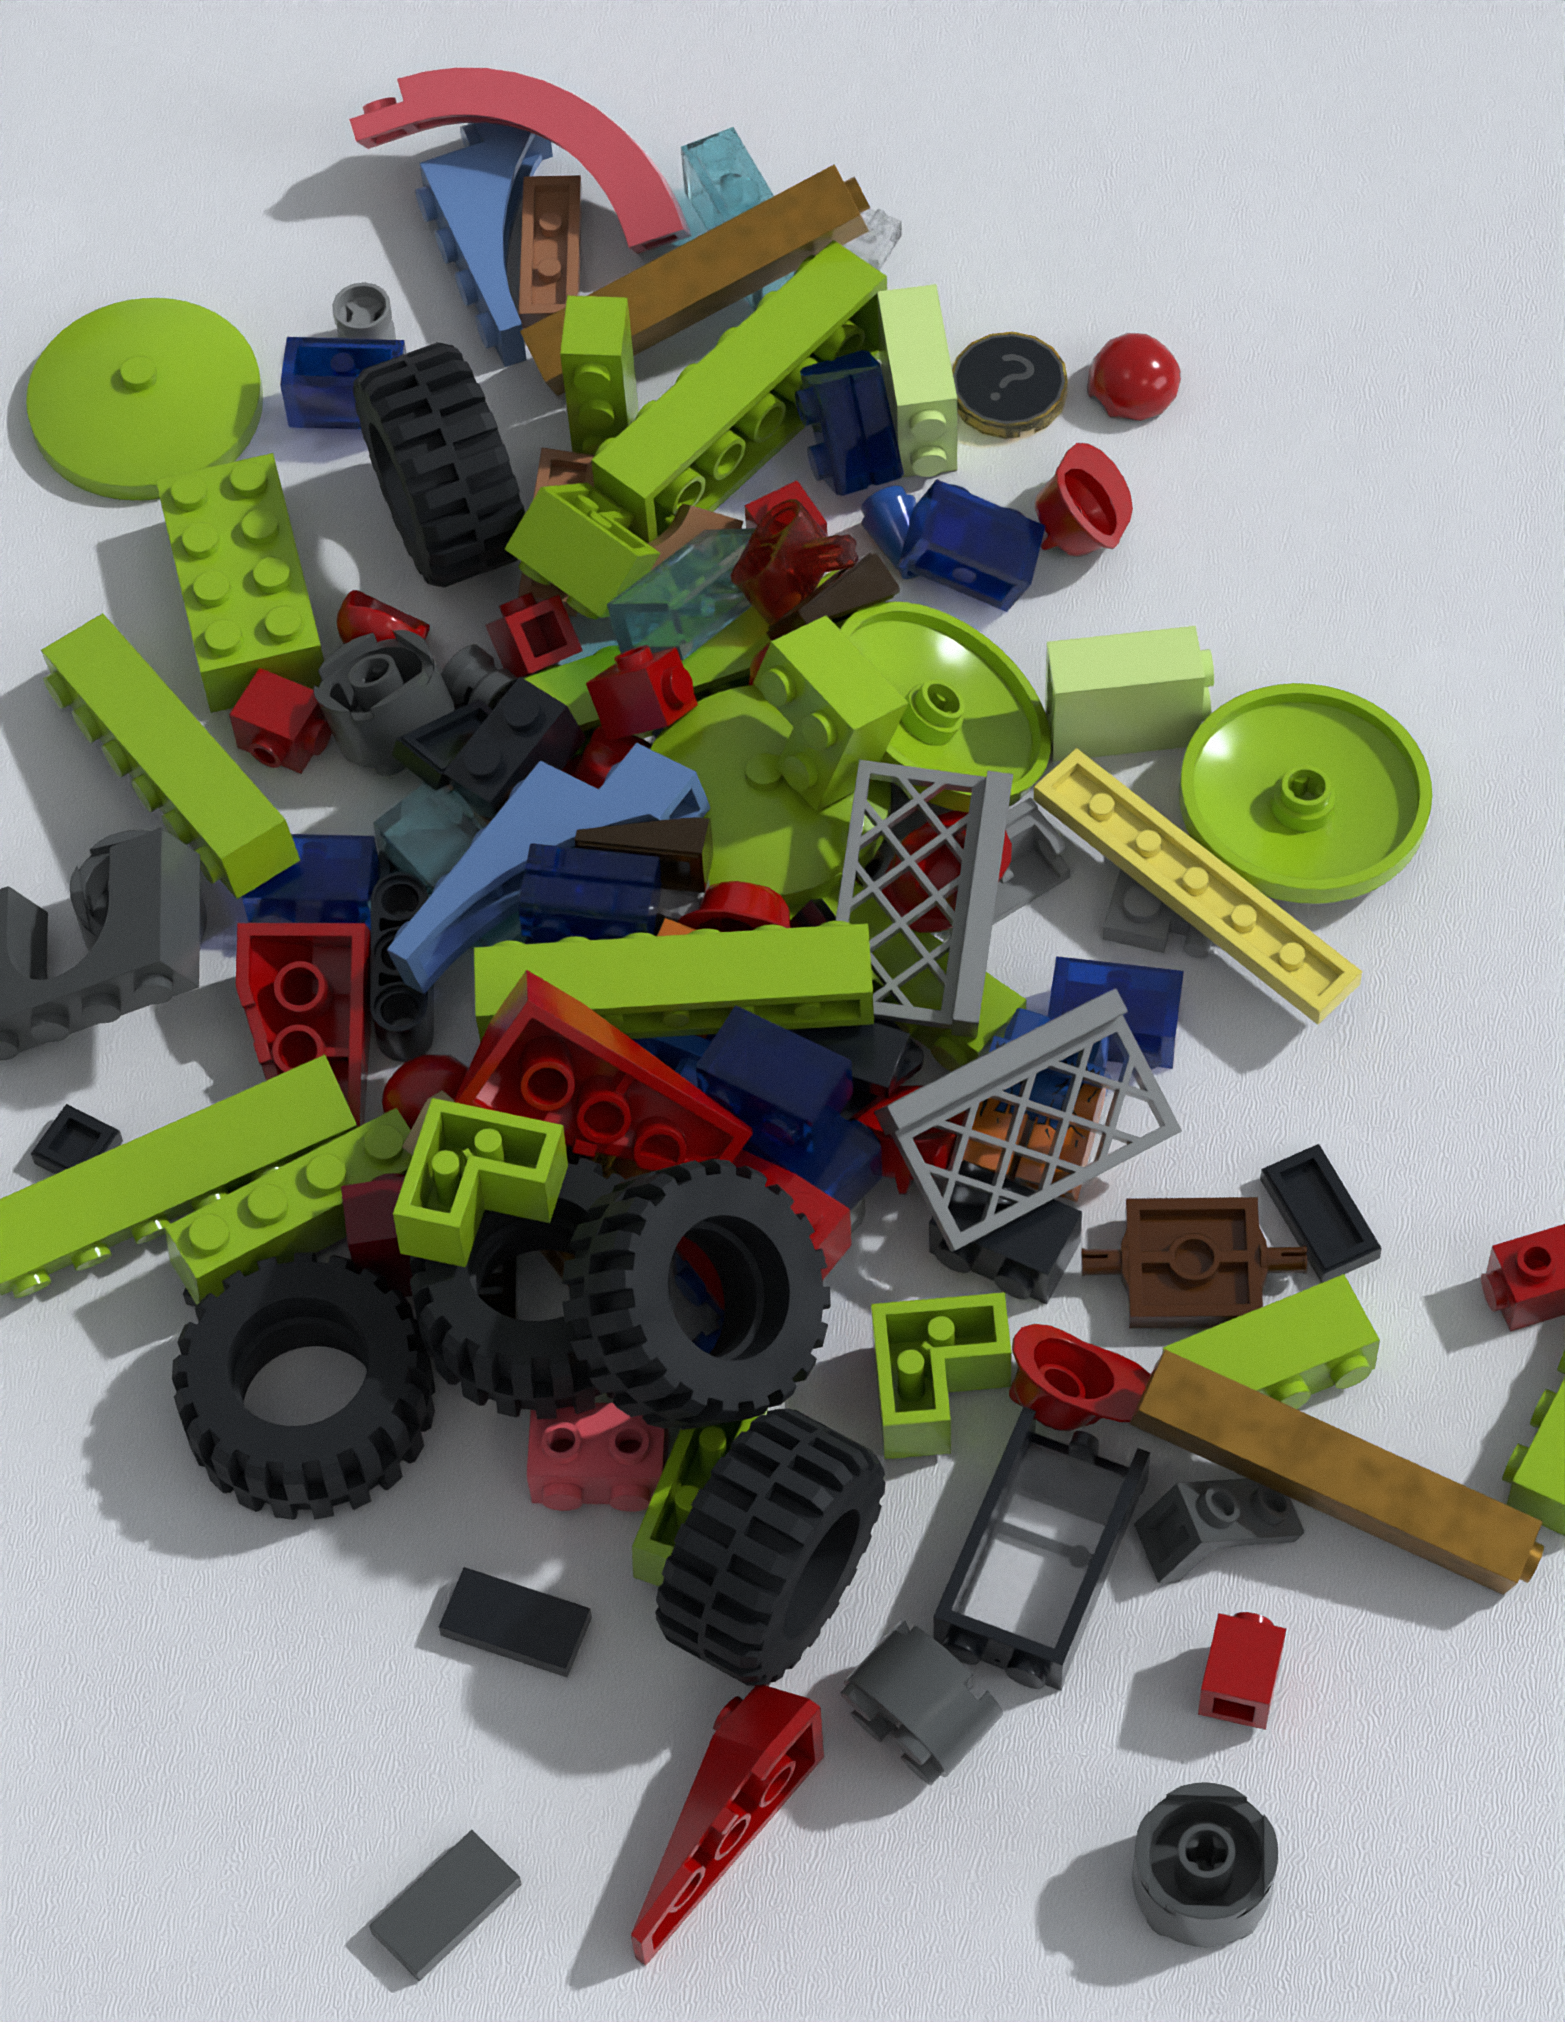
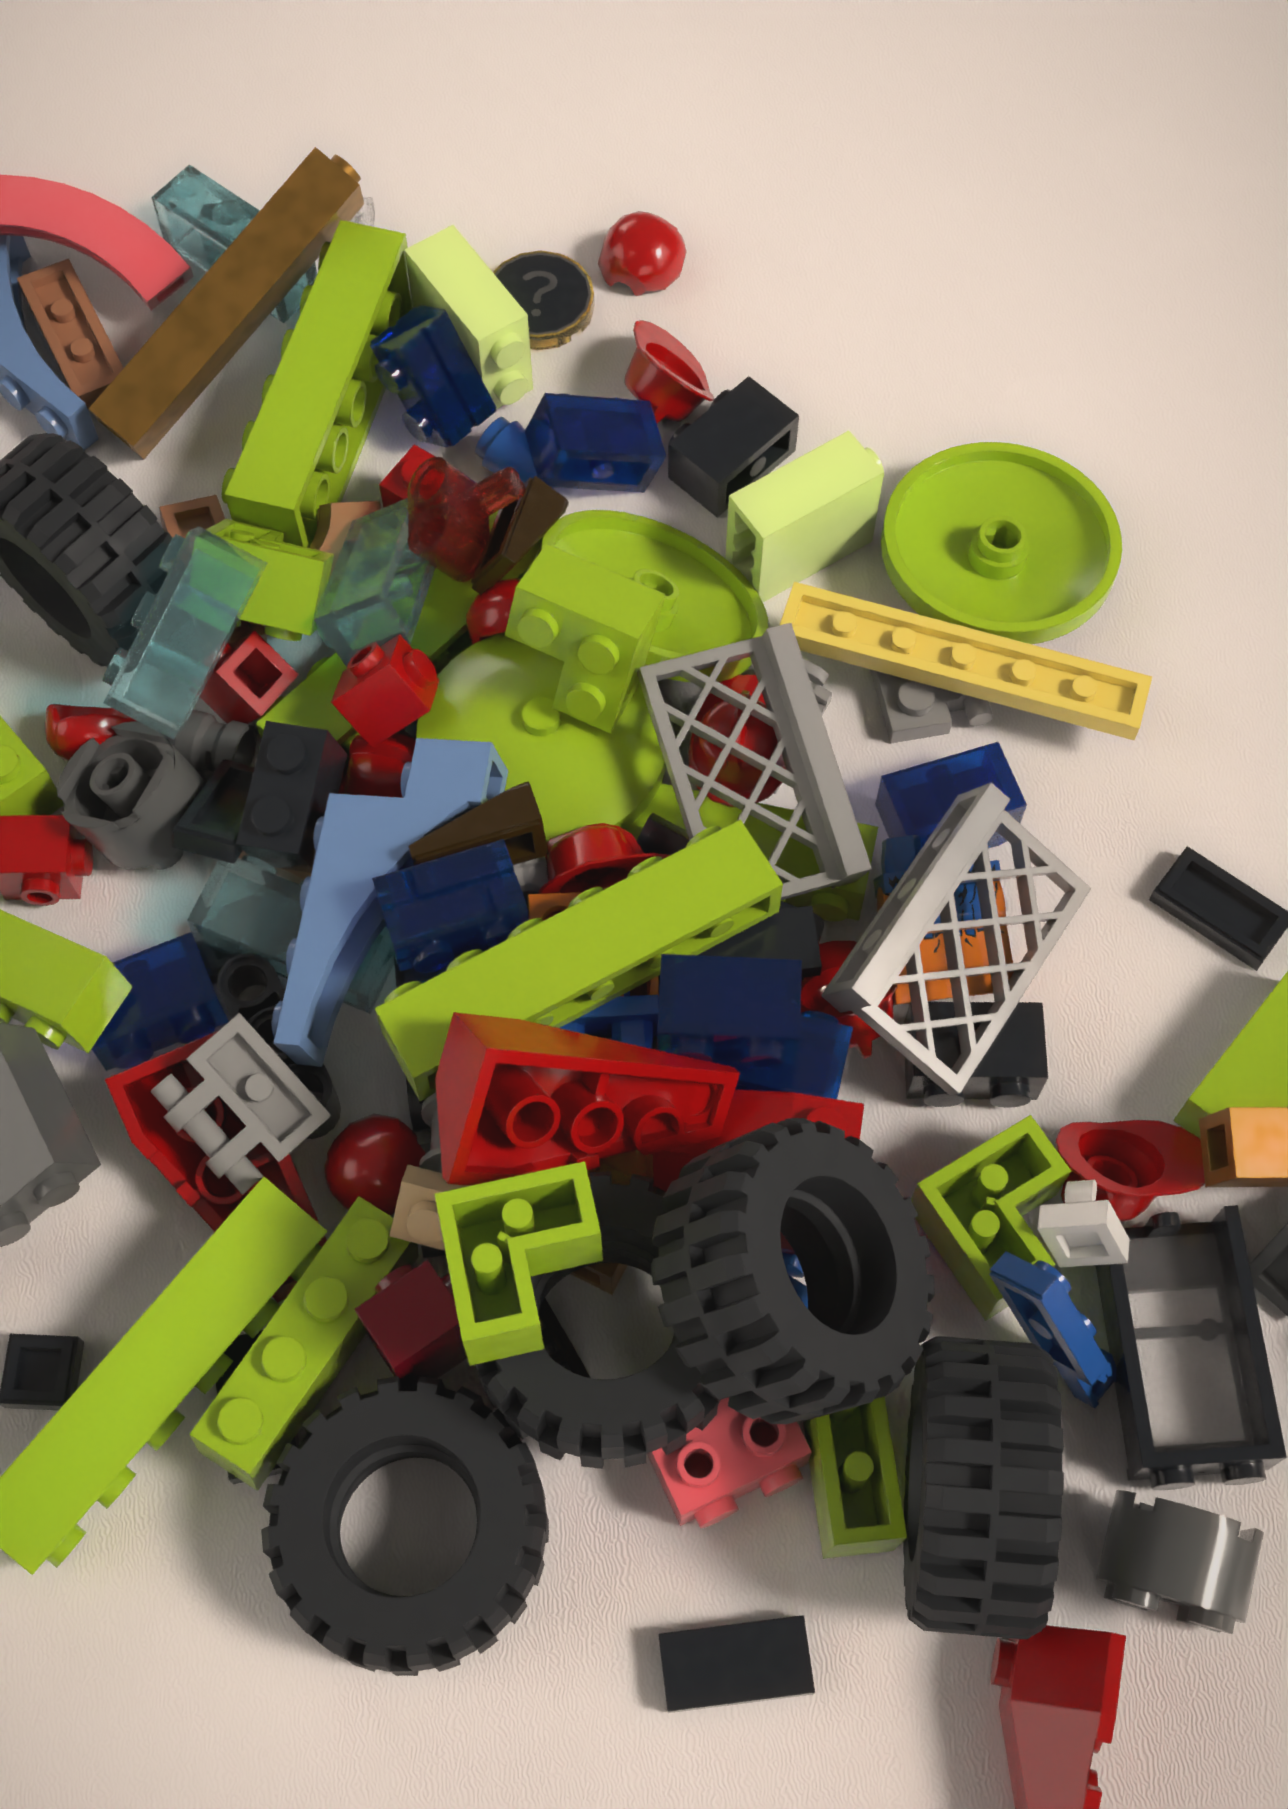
camera: 30 degrees left, 5 degrees up
lime brick [560,295,638,455] -> none
reddish brown plate [1081,1197,1307,1328] -> none
none -> clear light blue brick [102,526,268,740]
none -> light grey plate [150,1013,332,1195]
none -> black brick [668,376,799,518]
none -> blue hinge [989,1251,1117,1408]
none -> white tile [1037,1180,1130,1267]

